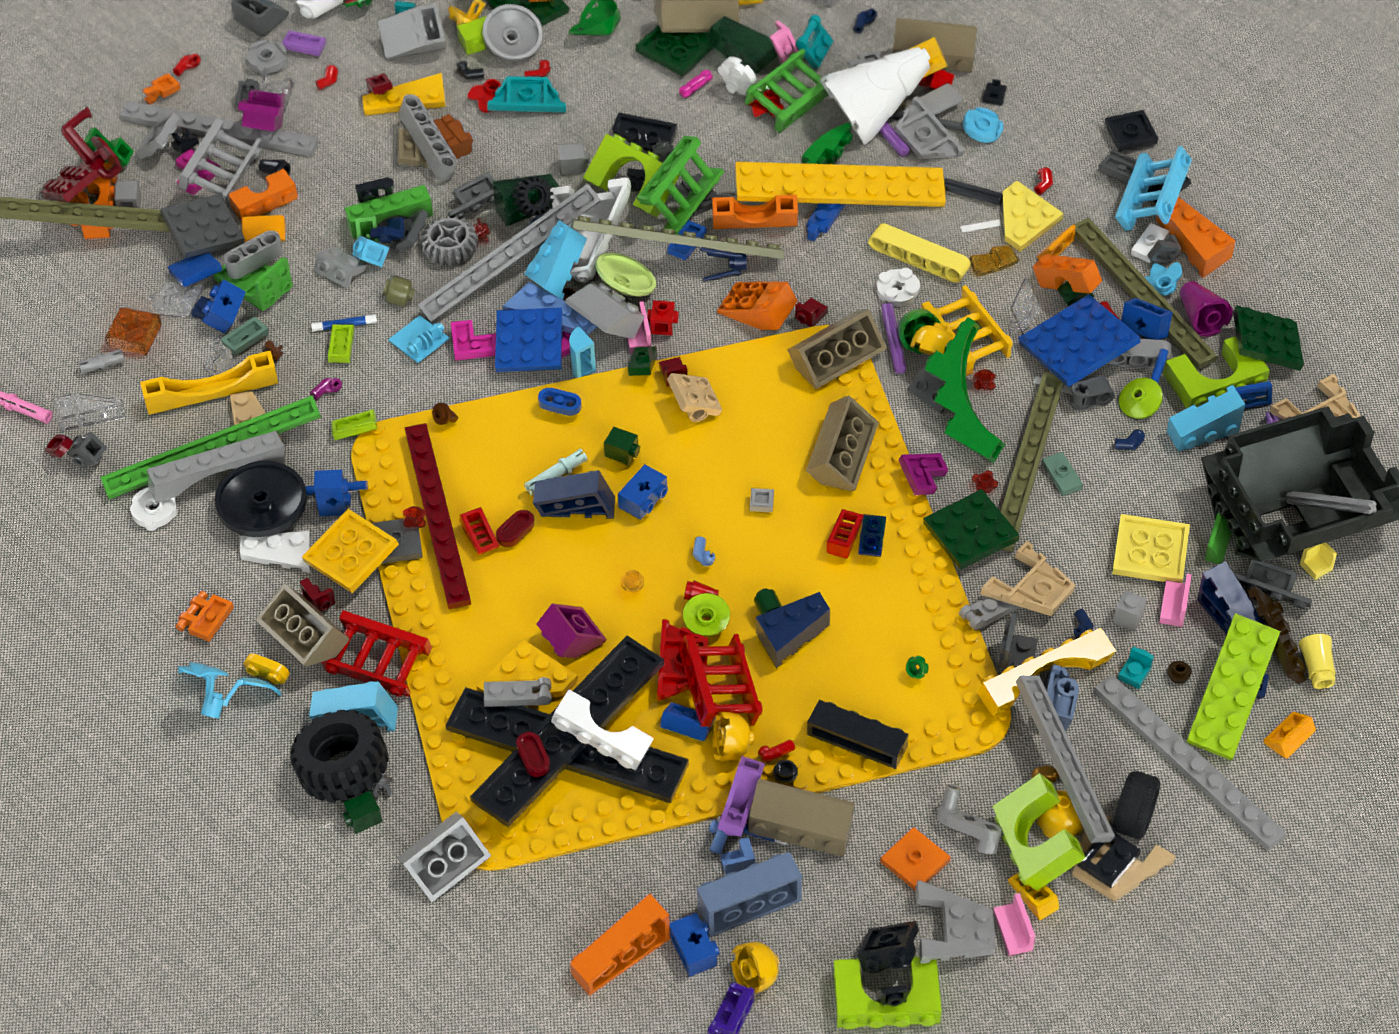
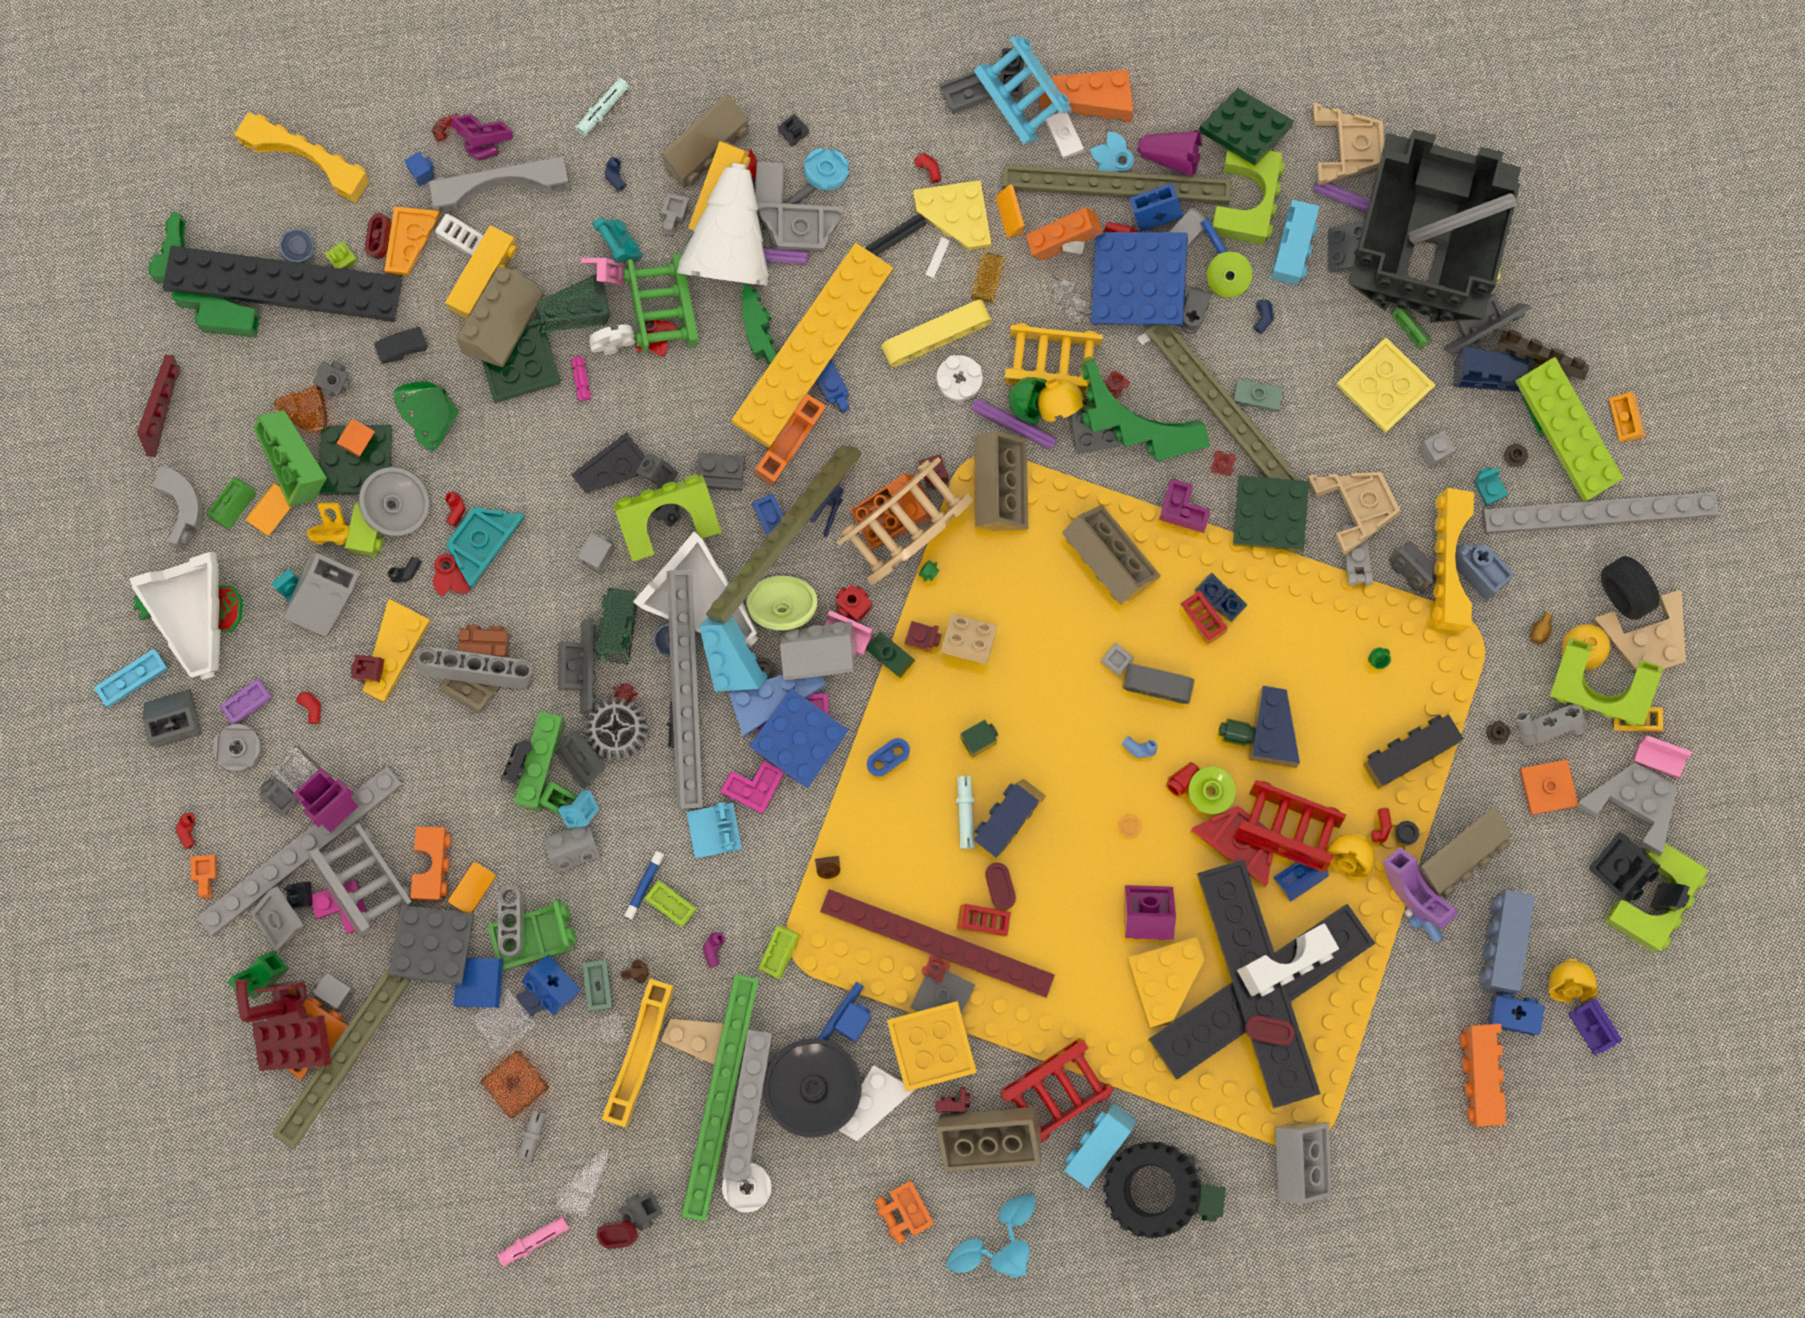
camera: 55 degrees left, 25 degrees up
yellow plate [243,653,290,685] -> none
black cone [259,159,291,175] -> none
dark blue bracket [370,217,405,243] -> none
olive head [383,276,415,307] -> none
light grey plate [484,677,552,707] -> none
black tyre [512,177,554,216] -> none
medium azure brick [569,326,596,378] -> none
blue brick [618,464,668,520] -> none
bright green fence [636,136,725,234] -> none
medium blue panel [720,837,755,875] -> none
light grey plate [1015,675,1115,843] -> none
dark blue arm [1073,609,1094,639] -> none
black plate [1076,828,1141,888] -> none
black plate [1104,110,1158,152] -> none
dark grey bracket [1147,234,1182,264] -> none
bright pink panel [1159,574,1192,627] -> none
blue tile [1227,381,1273,409] -> none
light yellow plant [1298,634,1336,689] -> none
none -> tan fence [837,457,974,585]
none -> green plate [918,560,939,582]
none -> dark grey beam [1122,664,1195,704]
none -> dark brown plate [1486,721,1510,744]

